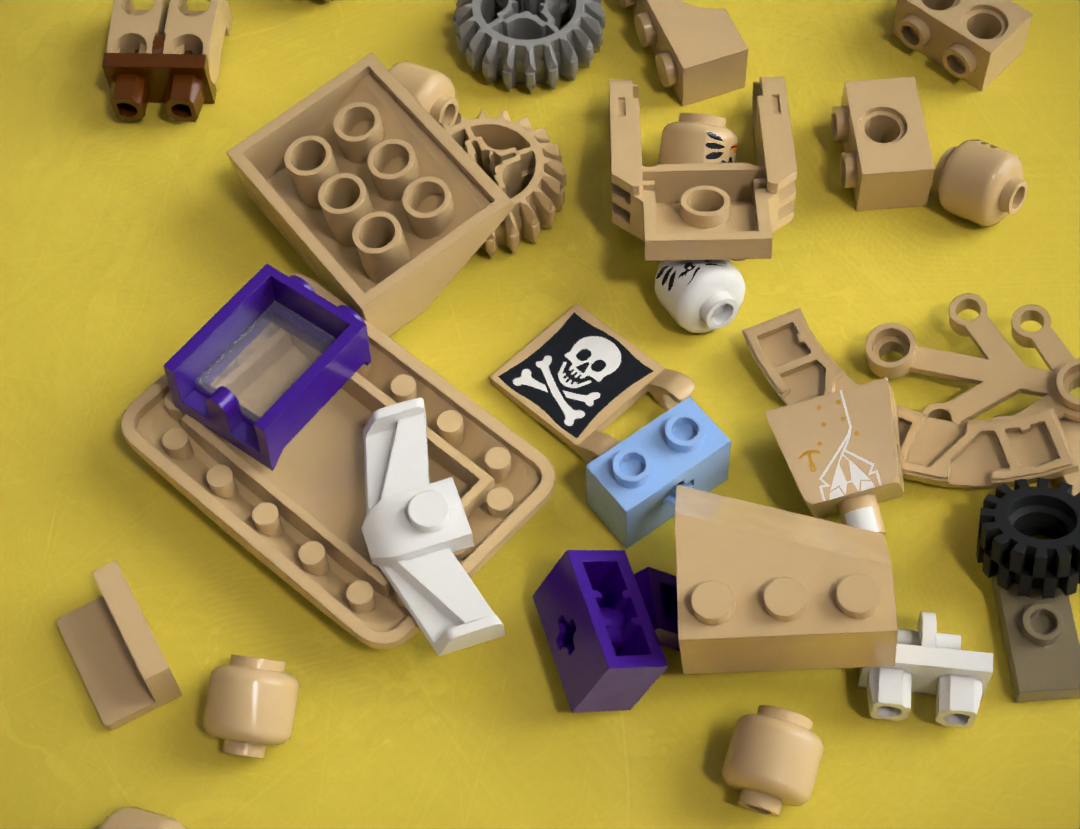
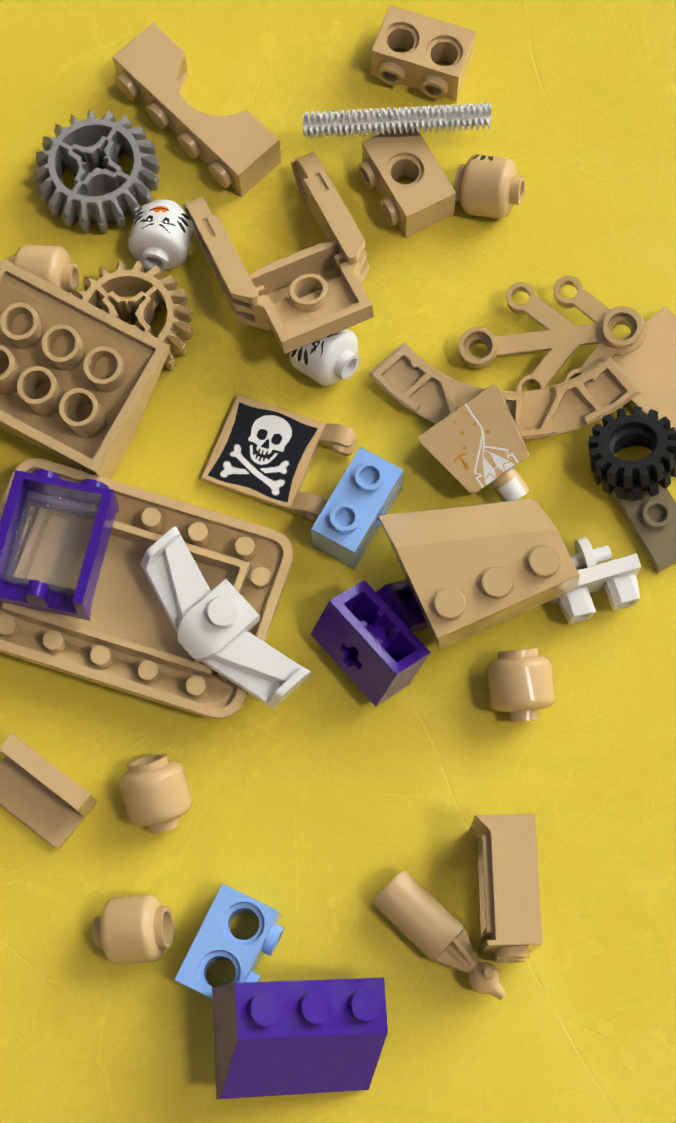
camera: 25 degrees left, 15 degrees up
tan head [658,113,738,165] -> none
none -> white head [128,199,194,271]
none -> white axle [302,103,491,138]

